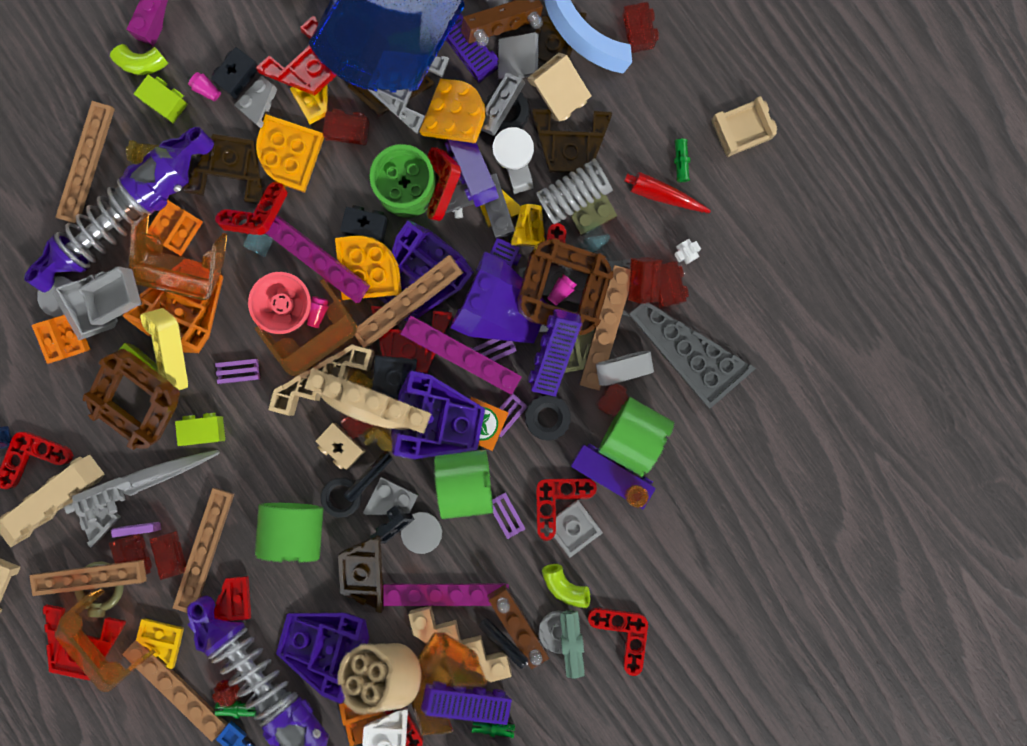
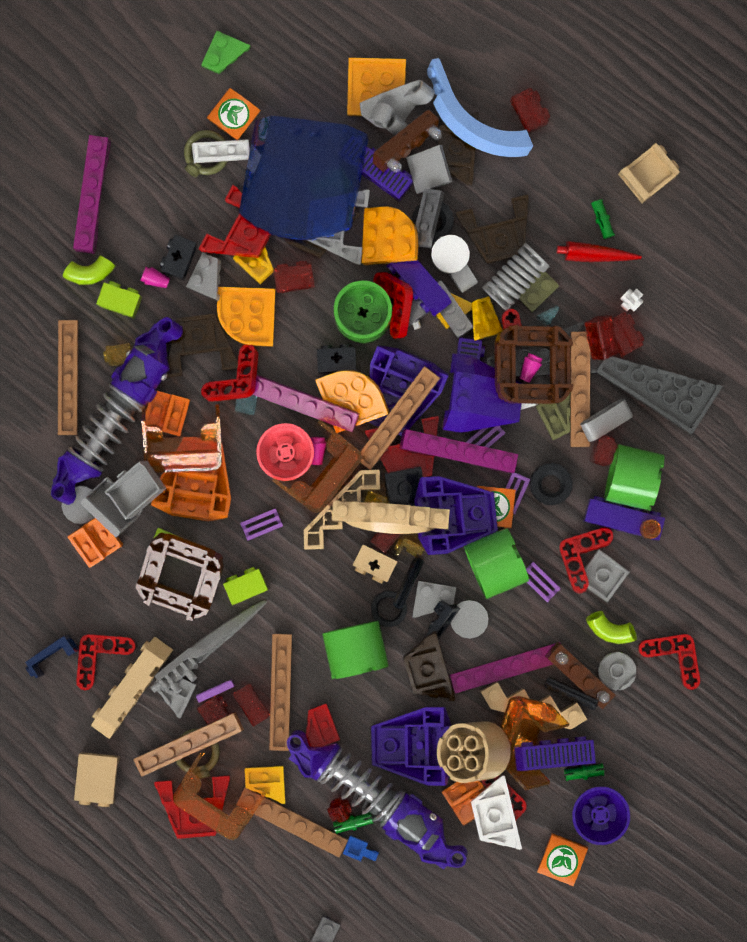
camera: 20 degrees left, 0 degrees up
light yellow beam [140,308,188,390] -> none
tan panel [527,53,591,122] -> none
dark purple brick [528,309,582,397] -> none
sand green piece [560,610,585,679] -> none

